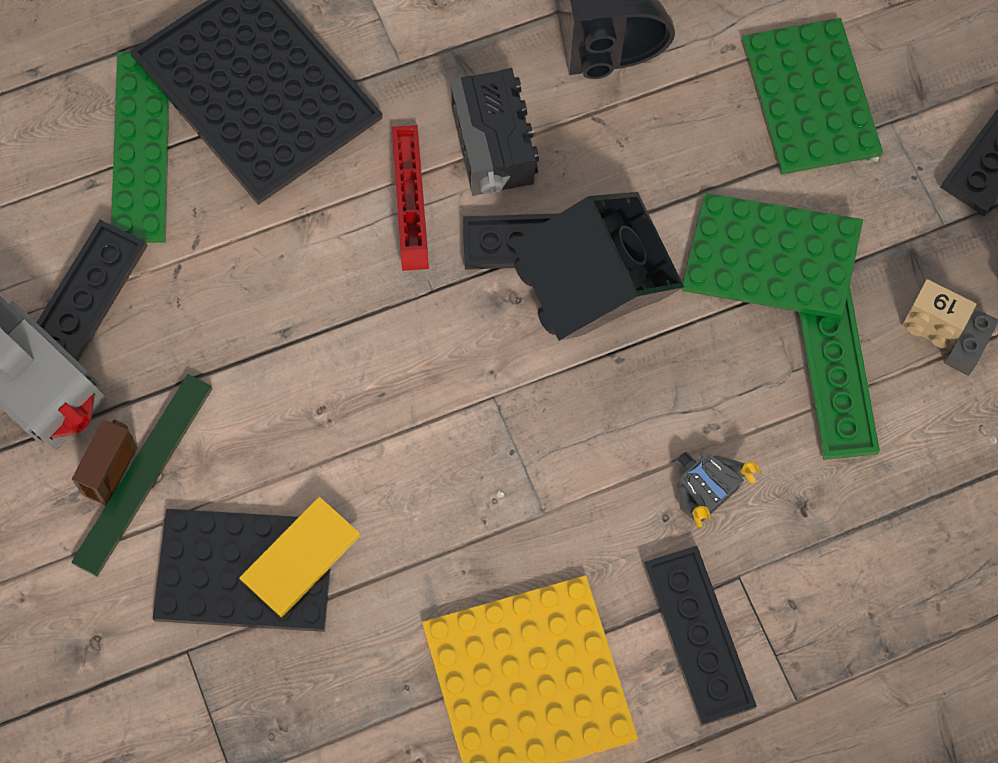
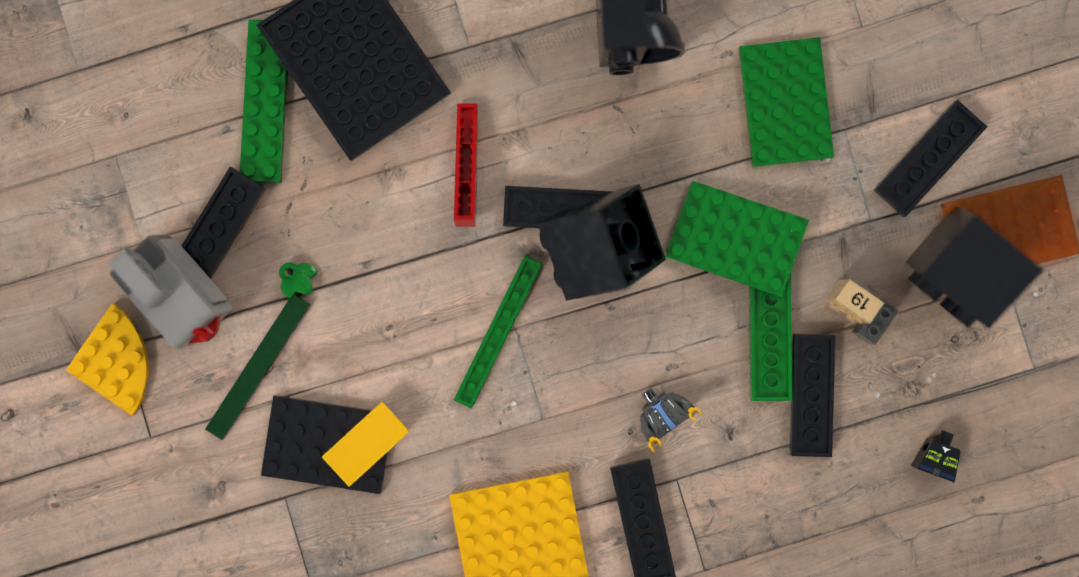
camera: 10 degrees right, 20 degrees up
reddish brown window [72,419,137,505] -> none
black piece [450,68,539,196] -> none
none -> green plate [279,262,318,299]
none -> green tile [454,255,543,409]
none -> black plate [790,334,835,457]

